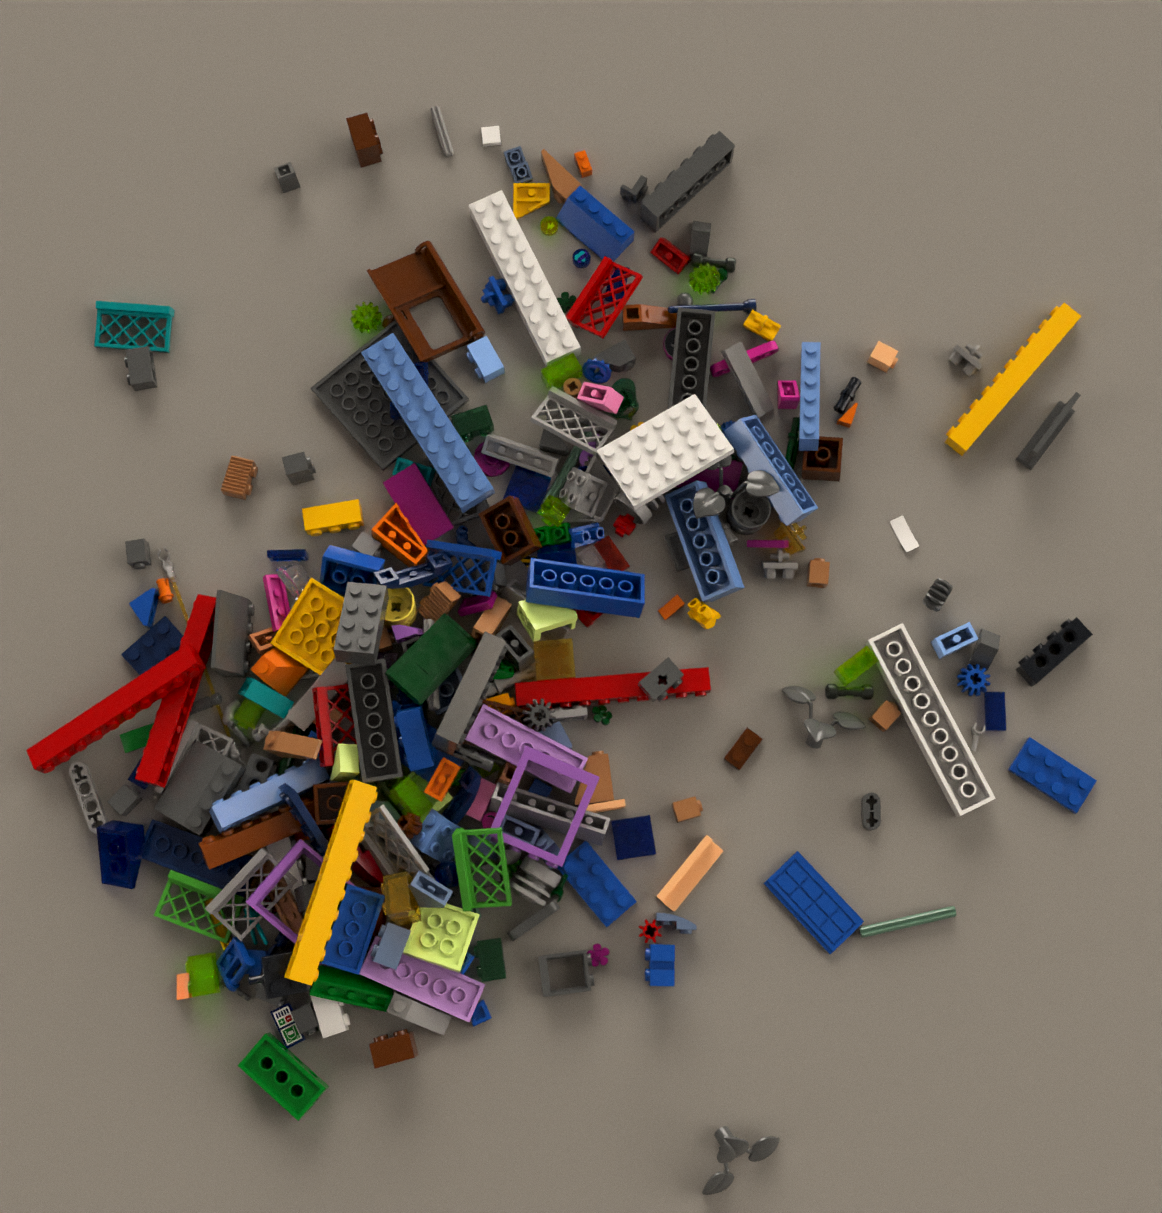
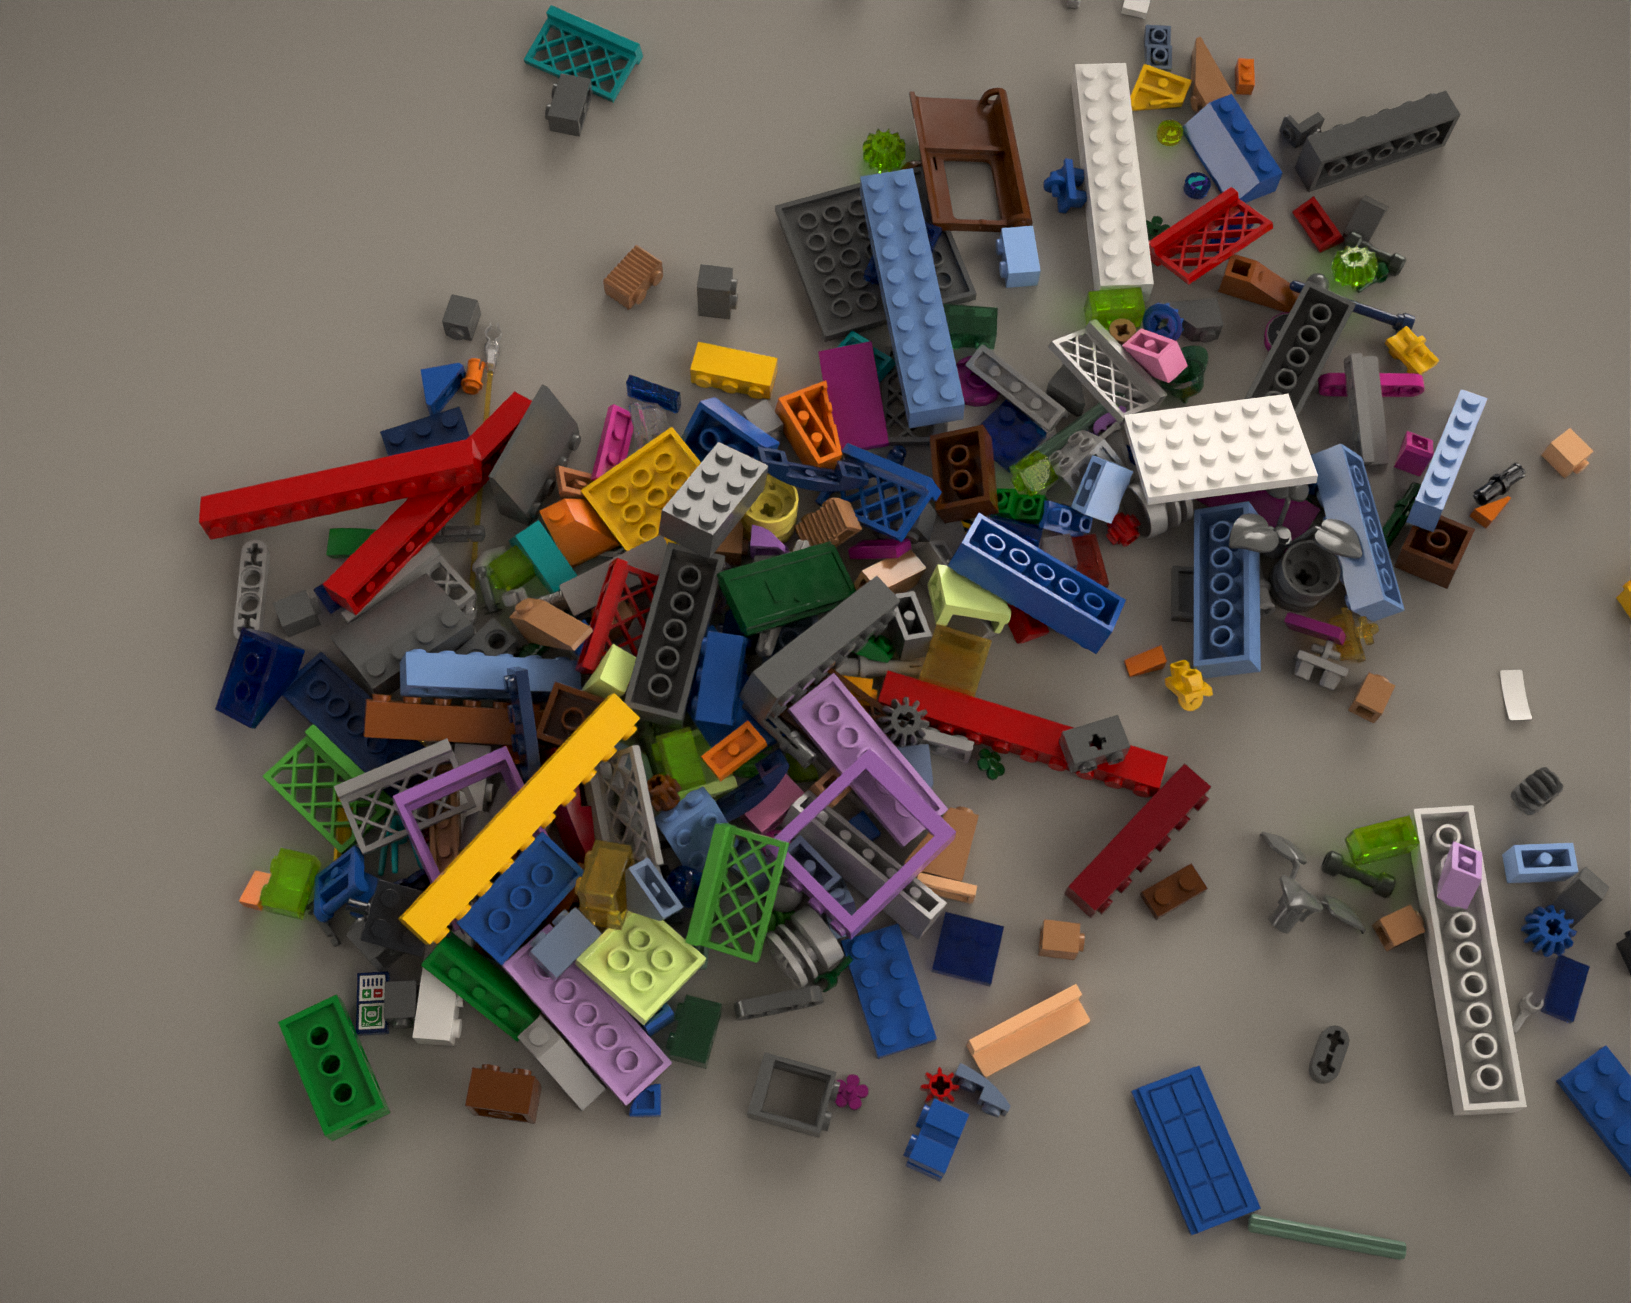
camera: 20 degrees right, 10 degrees down
none -> dark red brick [1064,763,1211,918]
none -> light blue brick [1071,455,1133,524]
none -> lavender slope [1437,841,1482,910]

